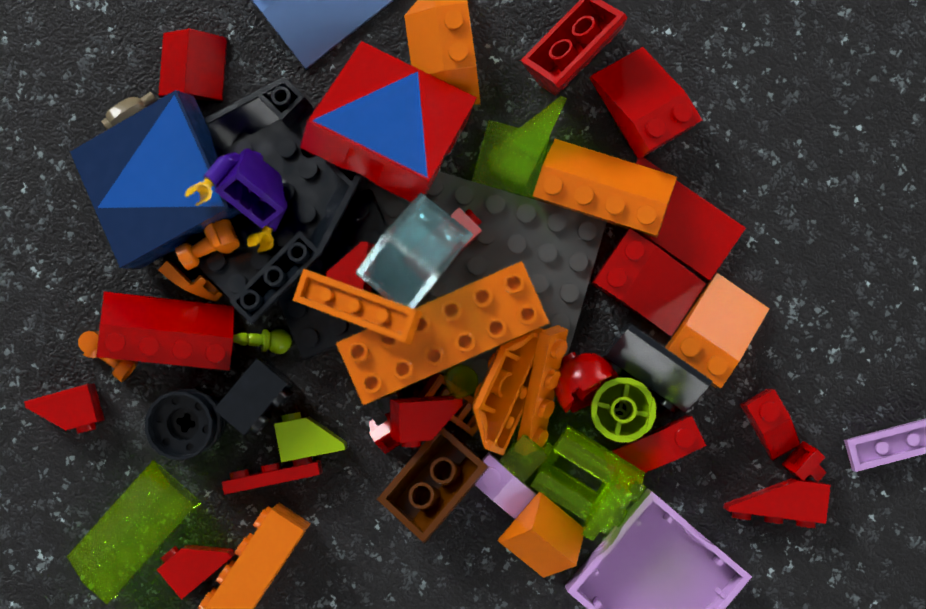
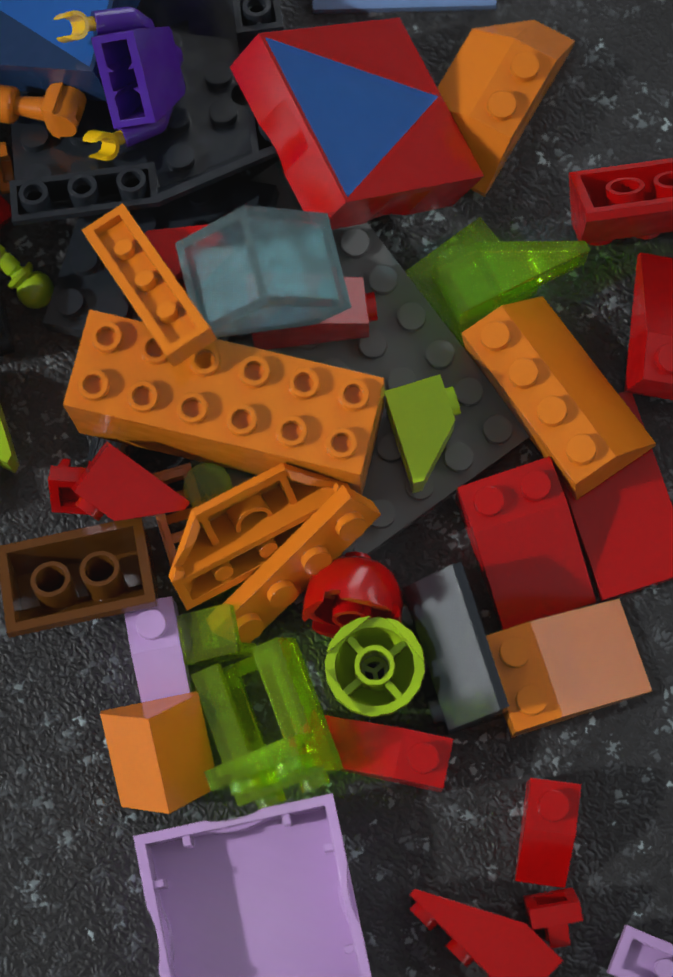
camera: 40 degrees right, 10 degrees down
none -> lime slope [384,374,461,493]

